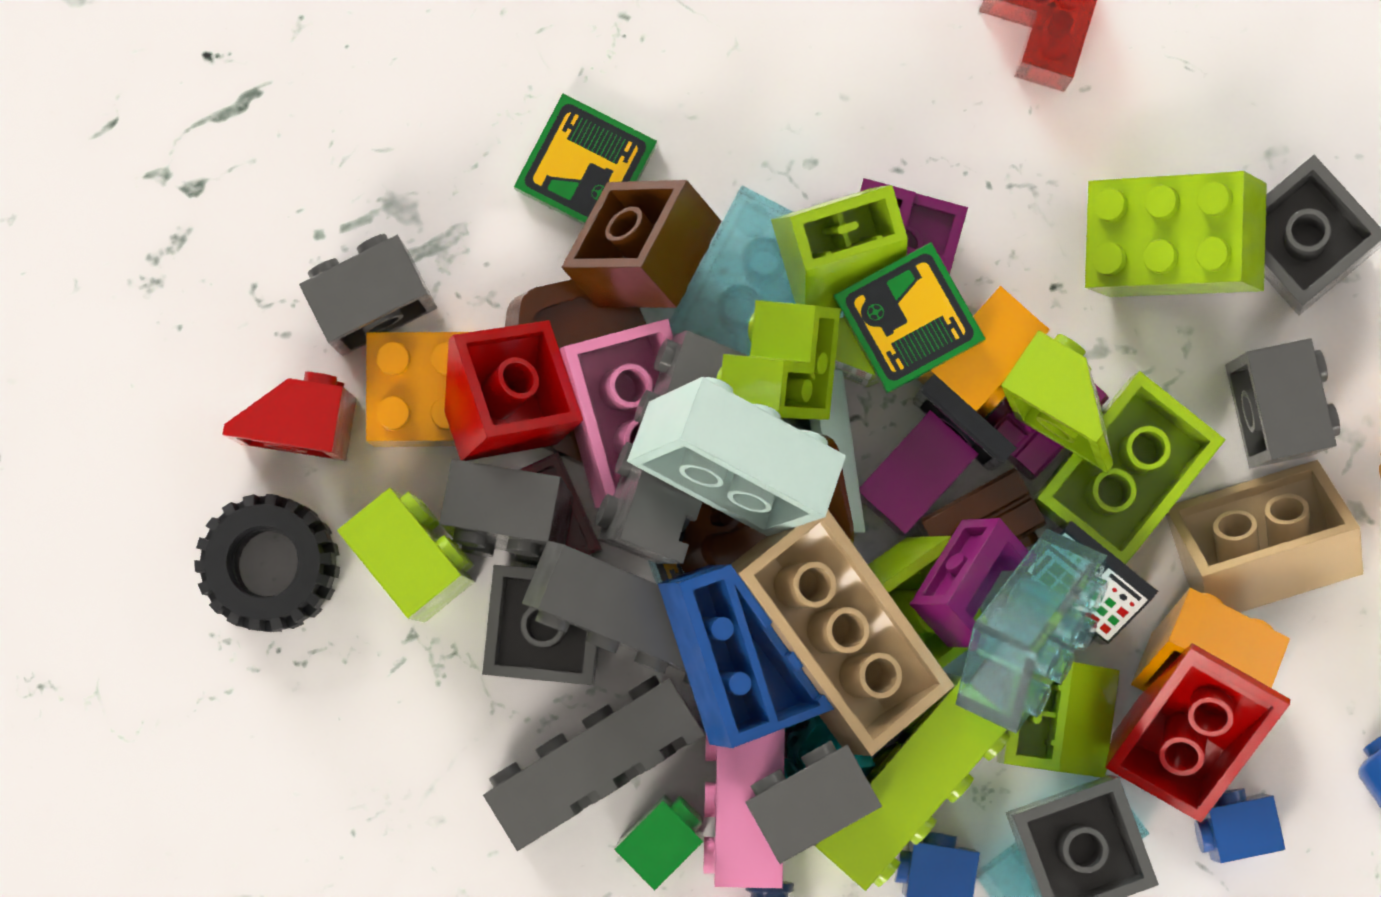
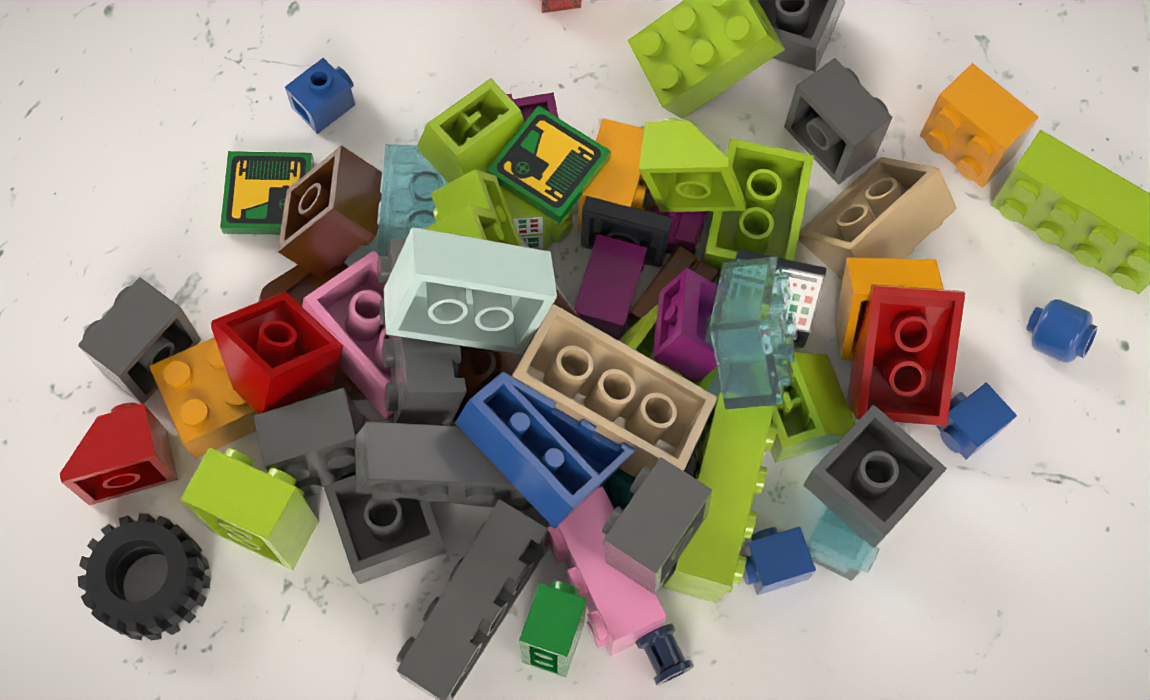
camera: 30 degrees left, 15 degrees down
none -> blue brick [284,57,355,134]

